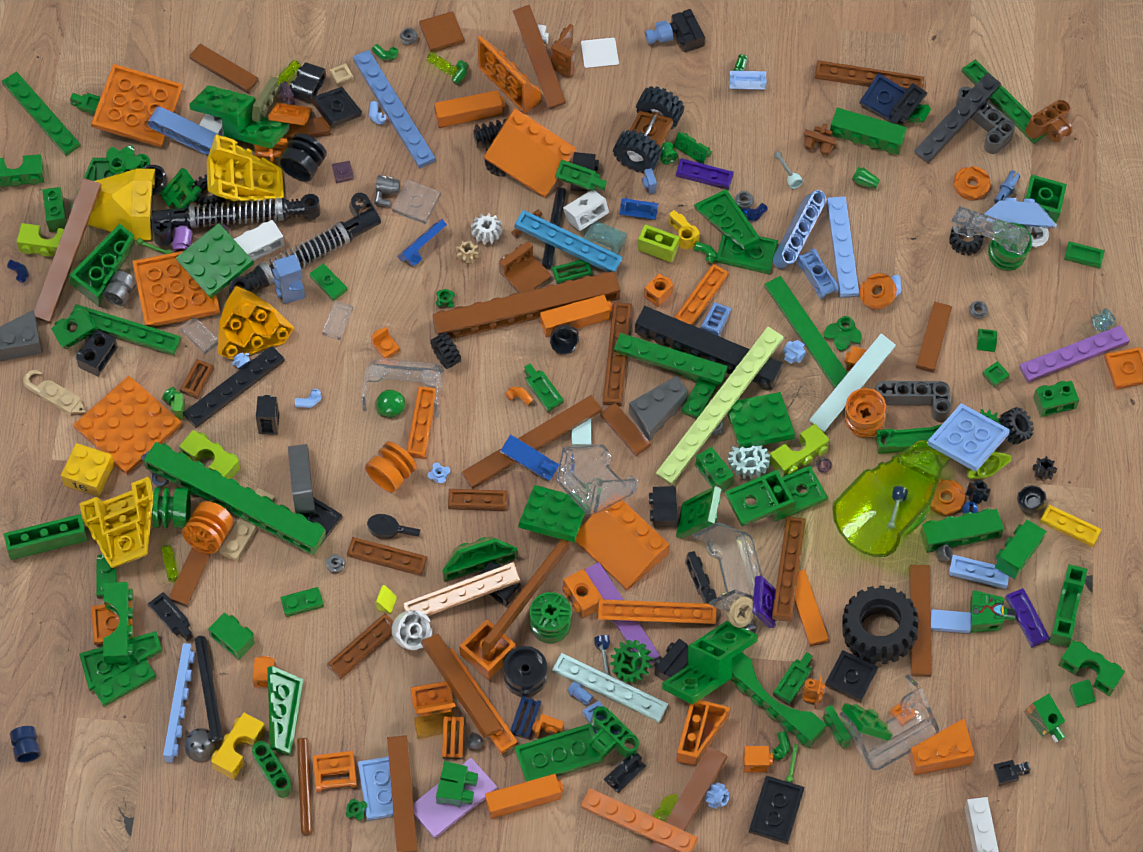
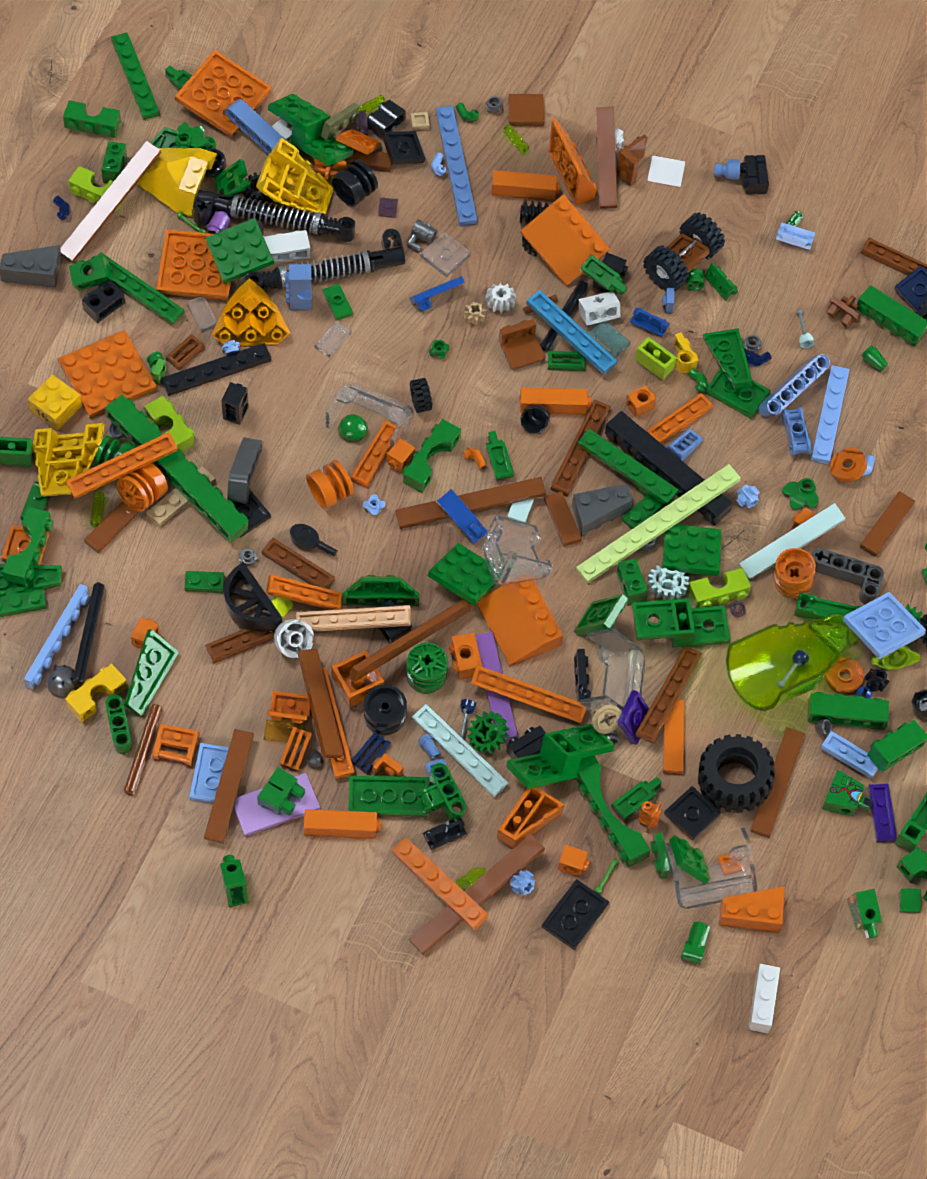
camera: 15 degrees right, 0 degrees up
tan plate [23,370,86,416] -> none
green wedge [69,224,134,307] -> none
flat silver wheel [103,270,137,306] -> none
black hinge [148,592,193,641] -> none
dark orange tile [189,43,258,93] -> none
green brick [208,612,255,660] -> none
light blue arm [295,389,322,408] -> none
green plate [345,799,368,821] -> none
orange bracket [371,327,400,361] -> none
dark orange brick [433,271,620,339] -> none
dark orange tile [448,489,507,511] -> none
green arm [451,60,469,85] -> none
black brick [649,486,678,528] -> none
dark purple tile [676,158,734,190] -> none
green tile [764,276,848,389] -> none
green arm [772,731,791,760] -> none
light blue tile [931,609,971,633] -> none
black plate [993,760,1031,786] -> none
none -> orange plate [66,432,178,499]
none -> black window [224,562,282,632]
none -> orange tile [266,574,342,610]
none -> orange brick [387,438,415,473]
none -> green arch [402,419,461,493]
none -> green piece [681,921,710,965]

